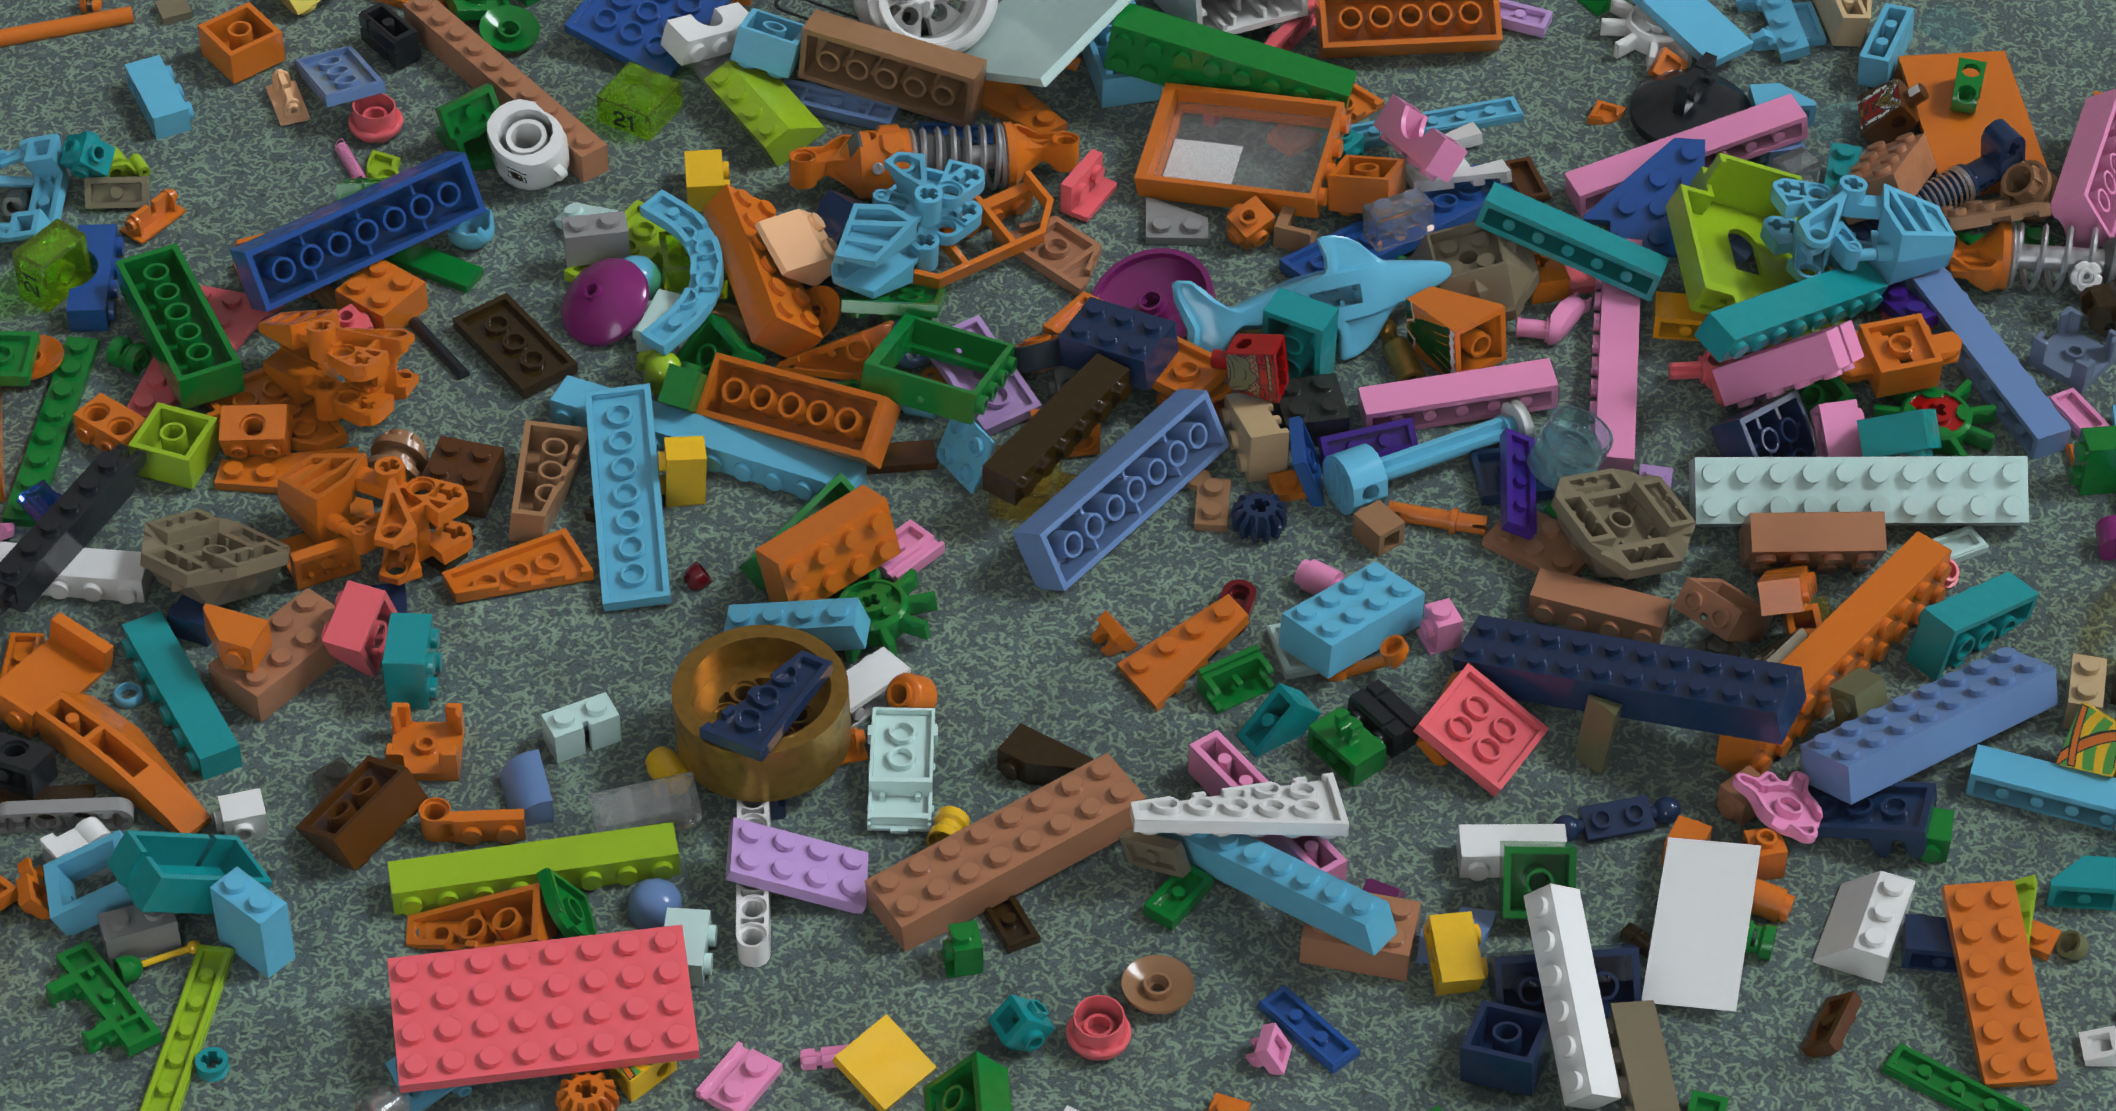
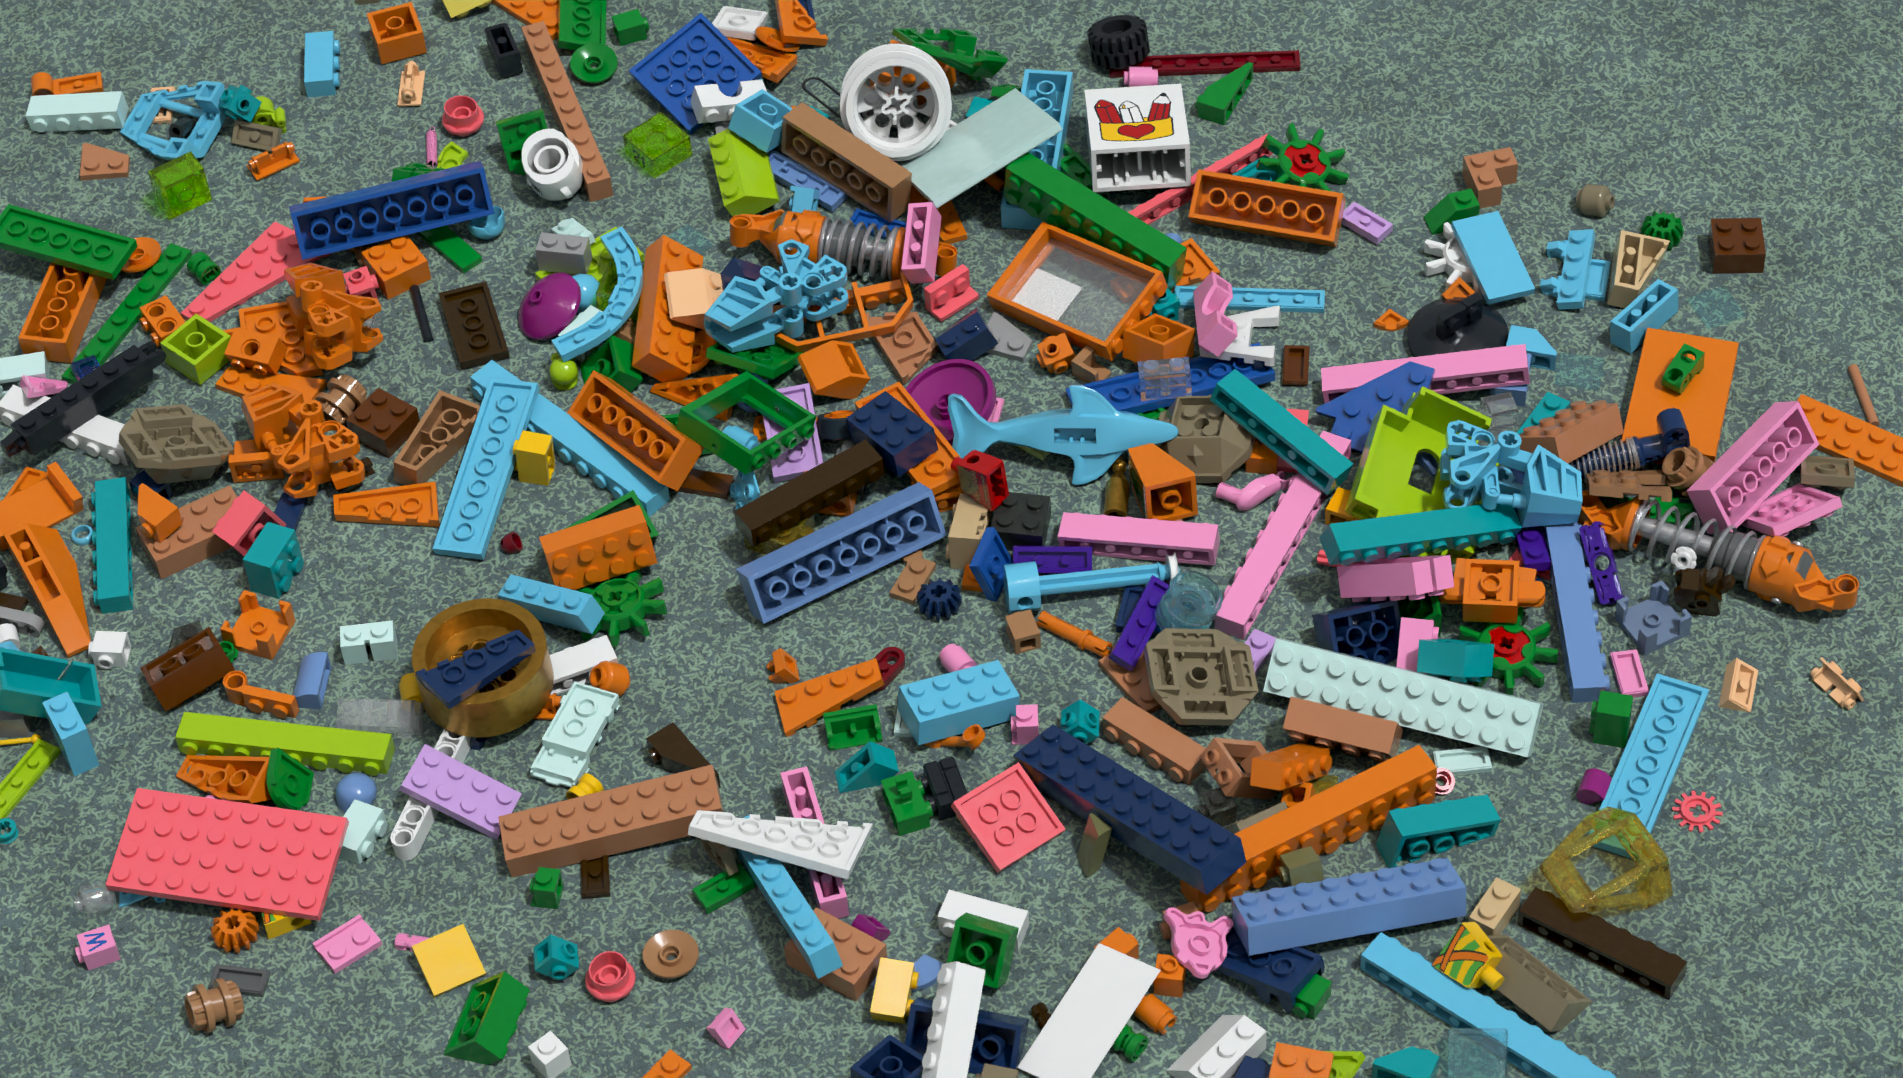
camera: 25 degrees right, 5 degrees up
blue arch [66,224,125,332] -> none
green brick [115,243,245,409] -> none
medium blue tile [294,45,386,108] -> none
green brick [658,361,710,413] -> none
yellow brick [684,149,730,212] -> none
bright pink plate [879,519,945,583] -> none
blue tile [1257,984,1360,1074] -> none
teal brick [1262,287,1339,378] -> none
dark blue plate [1553,795,1681,843] -> none
torso [1857,78,1929,144] -> none
none -> medium azure brick [789,186,820,213]
none -> orange slope [797,340,870,399]
none -> bright pink brick [901,202,942,284]
none -> dark blue slope [935,308,999,361]
none -> teal brick [1060,699,1100,744]
none -> dark purple piece [1579,521,1625,606]

